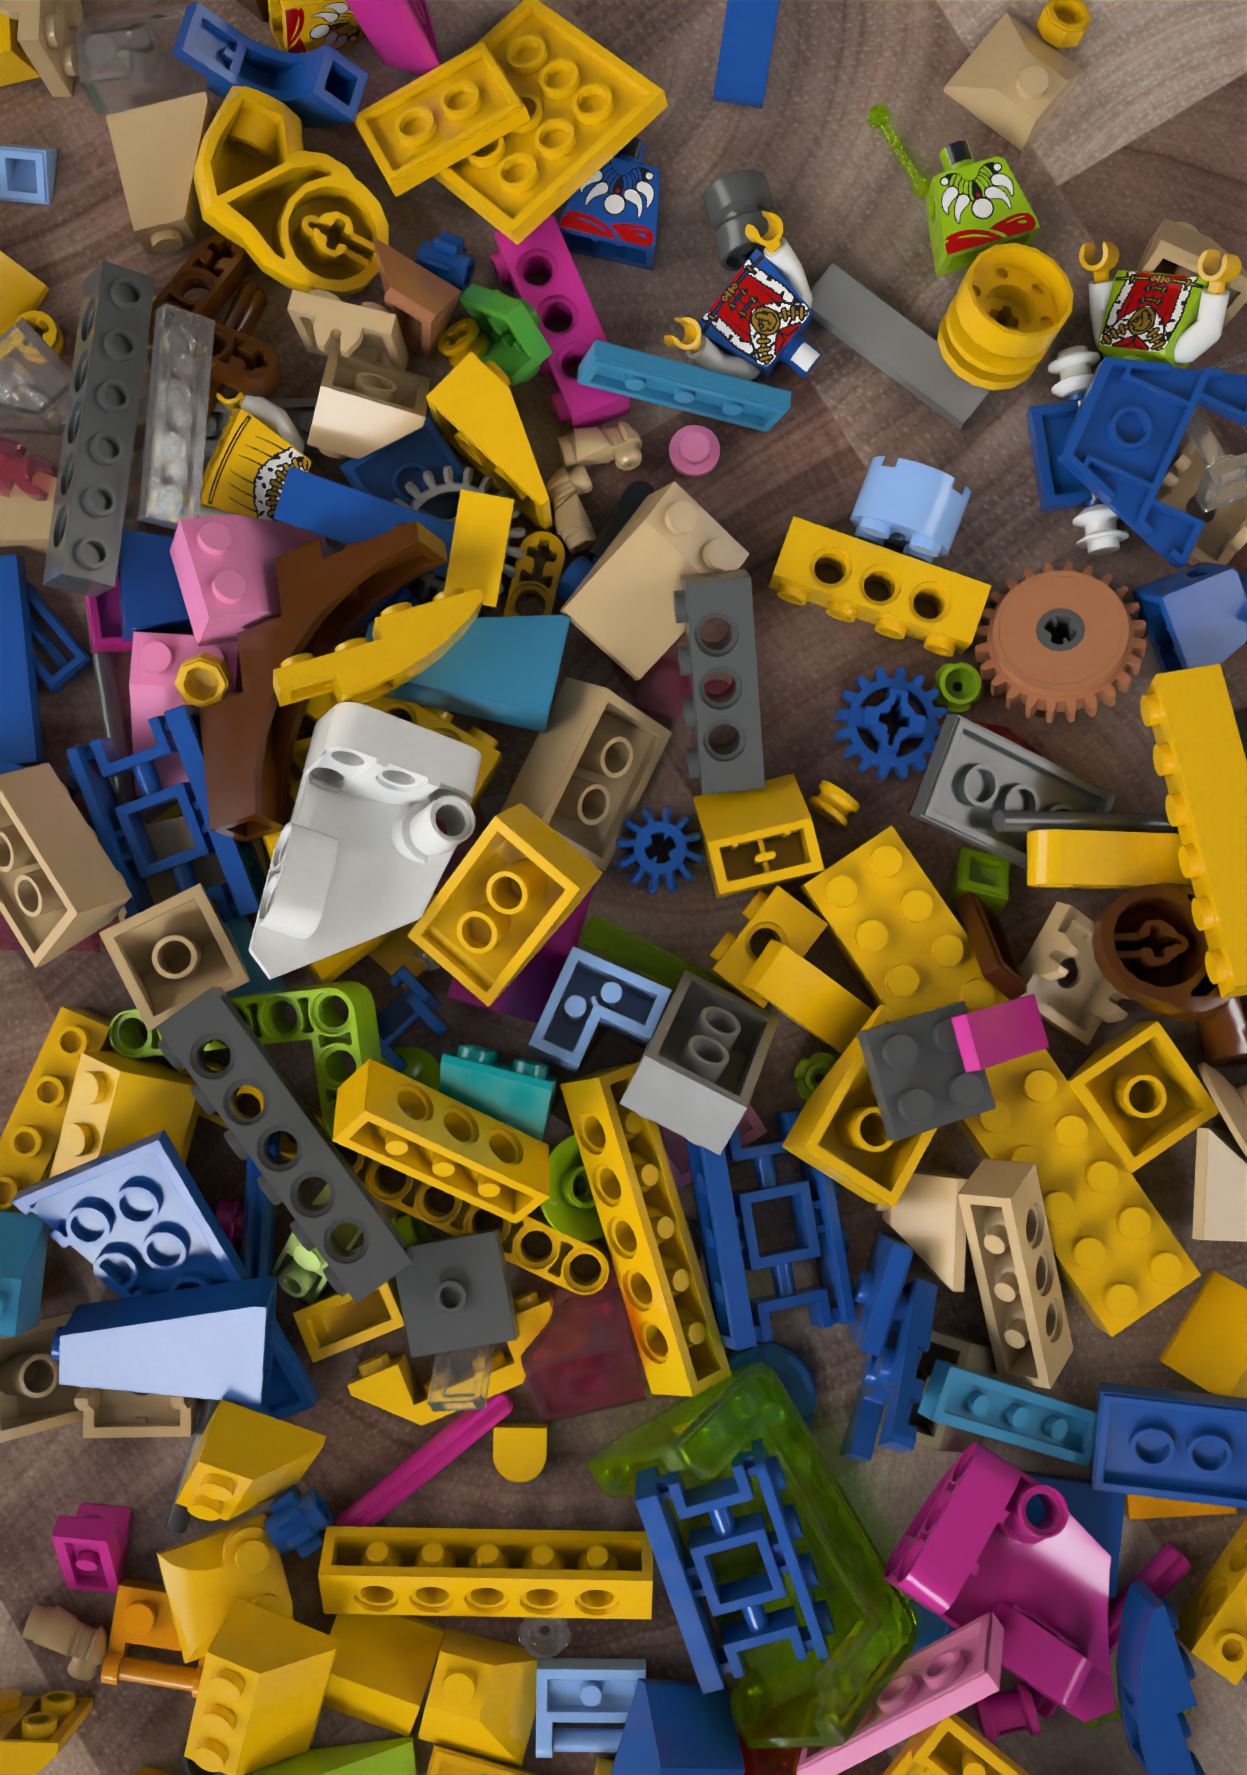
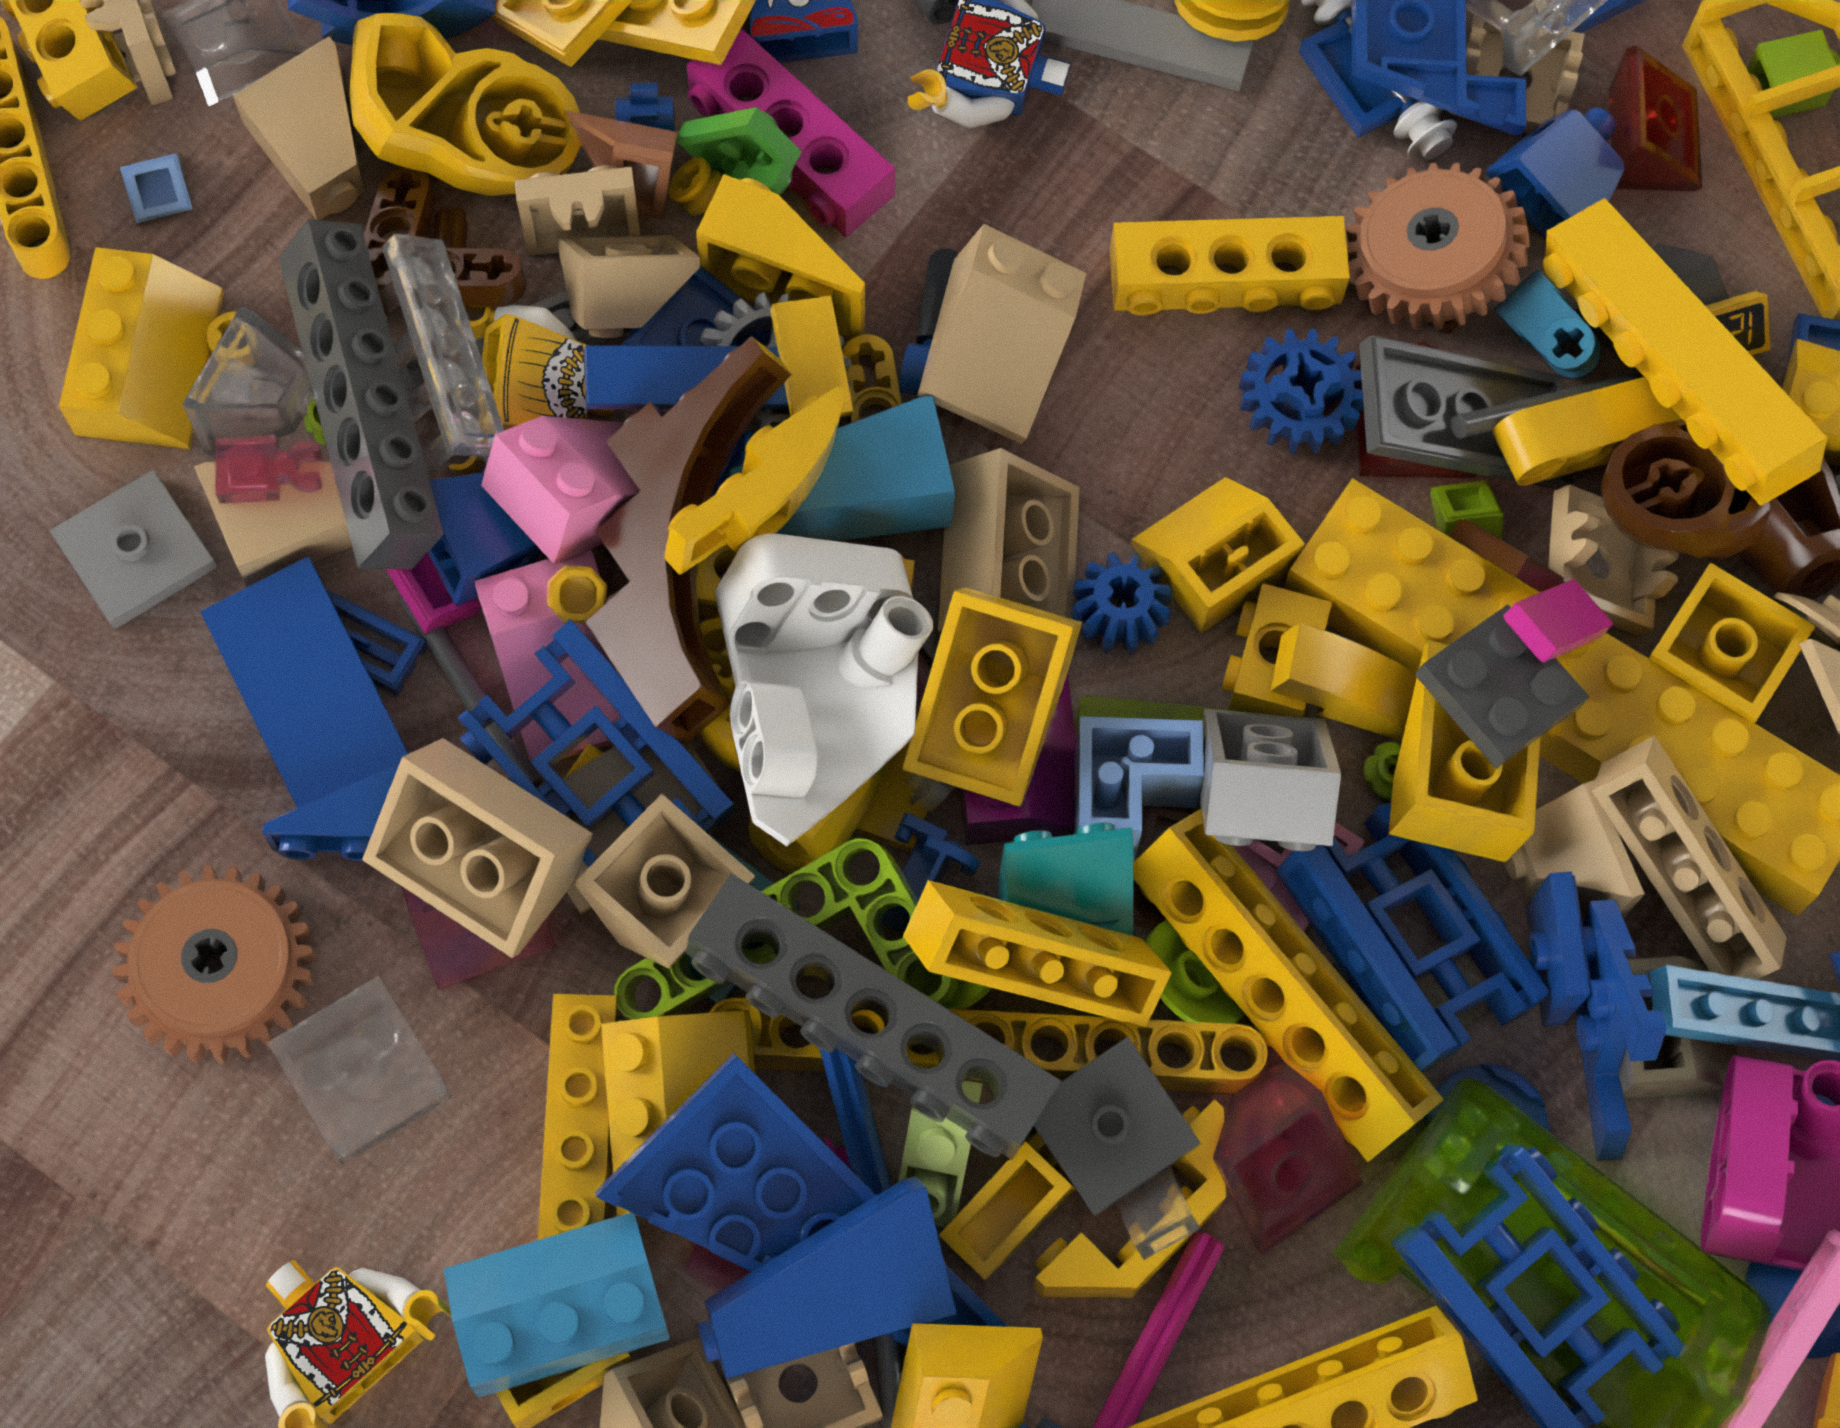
camera: 25 degrees left, 15 degrees down
yellow tile [493,1423,548,1483] -> none
tan arm [545,465,597,554] -> none
tan arm [556,421,643,471] -> none
dark azure tile [577,340,791,432] -> none
clear pink plate [635,657,730,720] -> none
bright pink plate [669,425,720,477] -> none
dark grey brick [673,569,765,795] -> none
yellow bush [807,780,860,829] -> none
light blue brick [850,456,971,564] -> none
lime plate [932,662,983,713] -> none
none -> dark azure piece [1494,269,1601,380]

